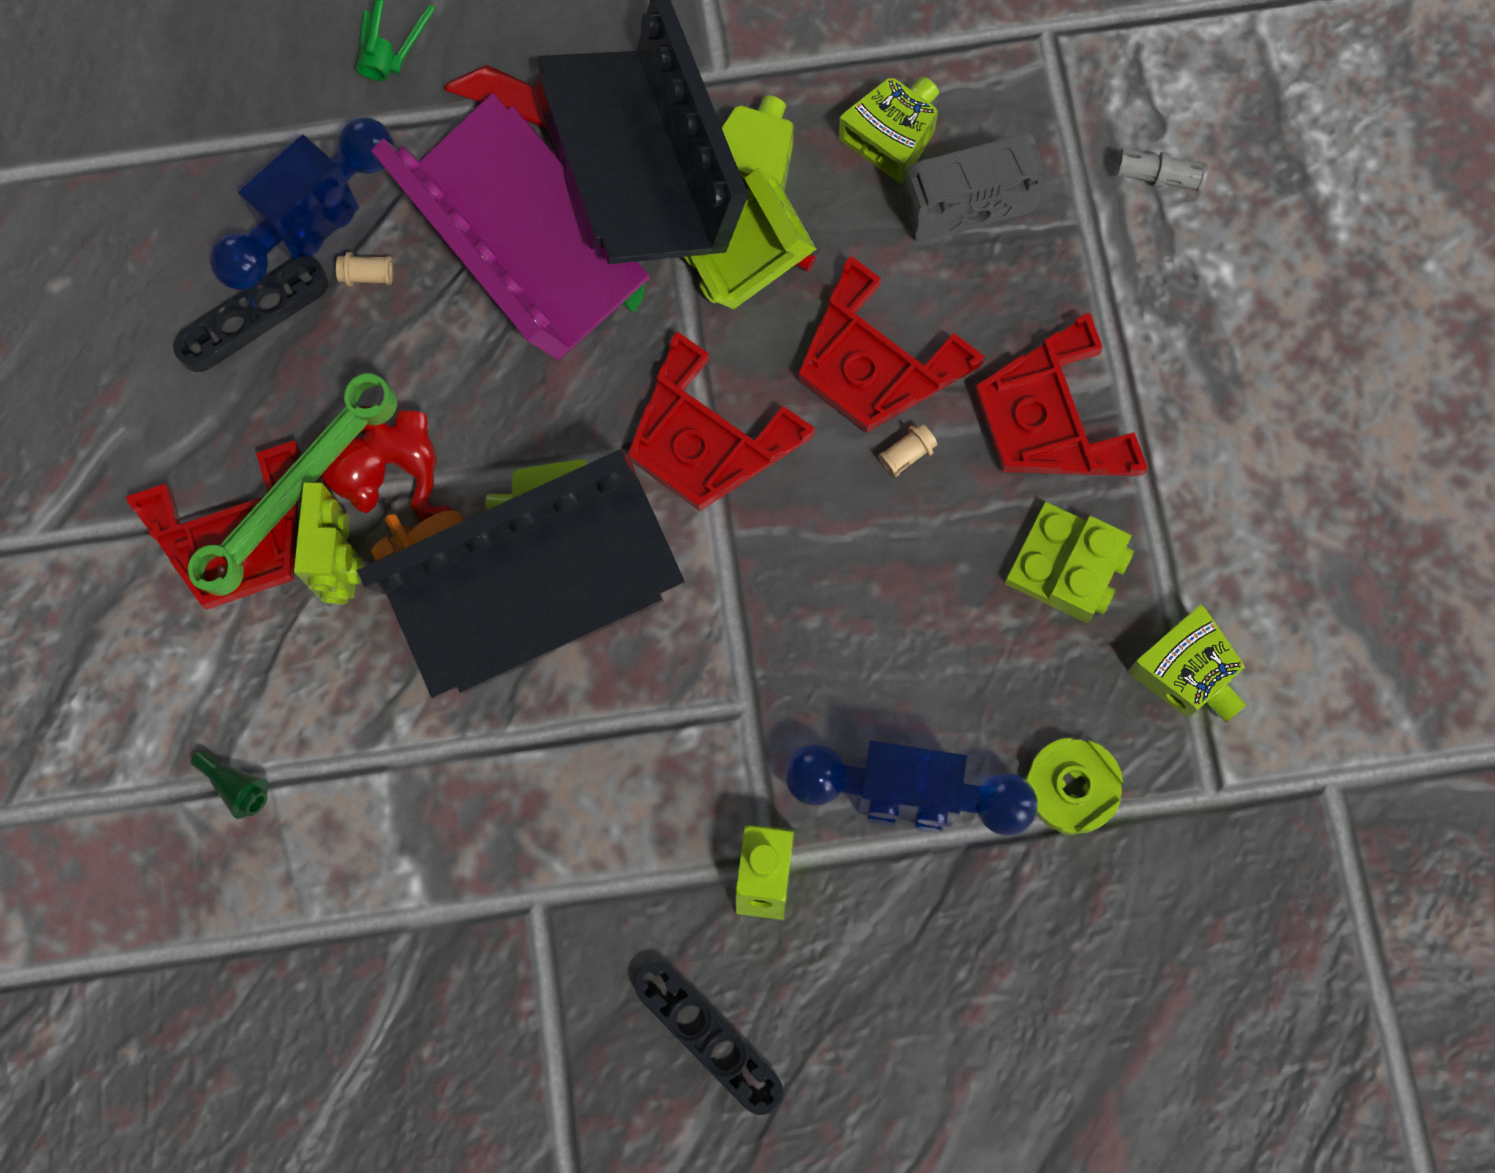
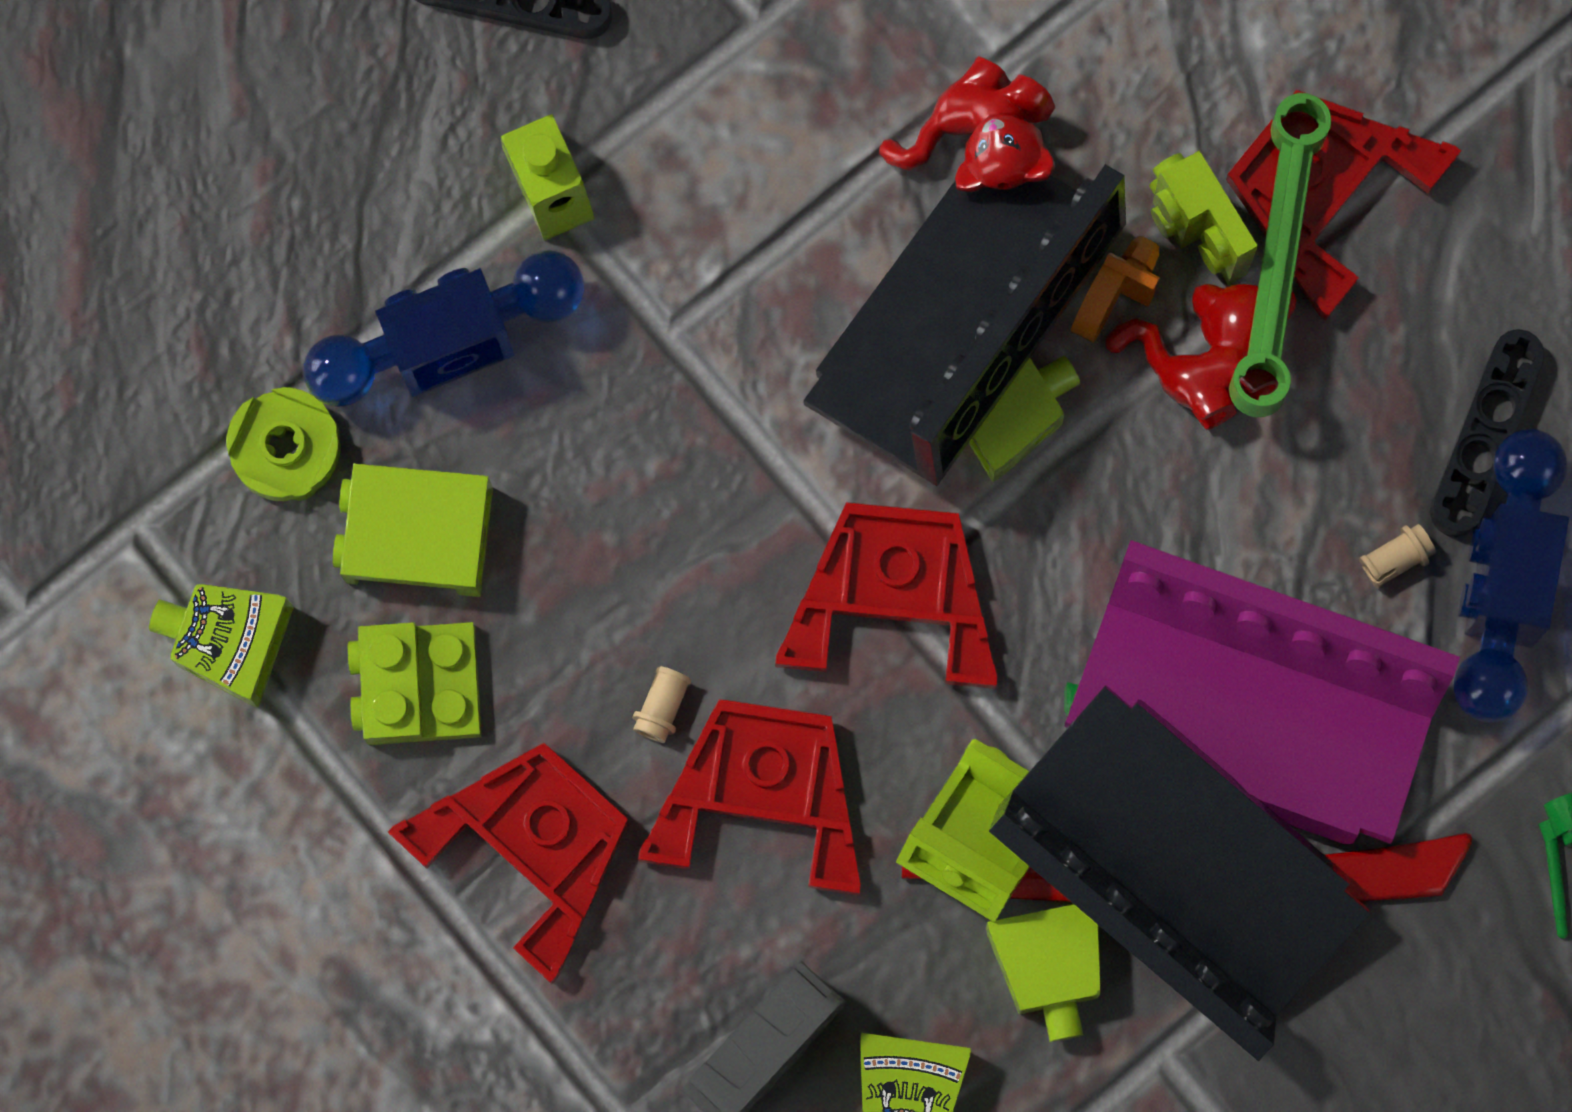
camera: 150 degrees right, 5 degrees up
none -> lime panel [333,463,493,597]
none -> red animal [879,56,1056,192]

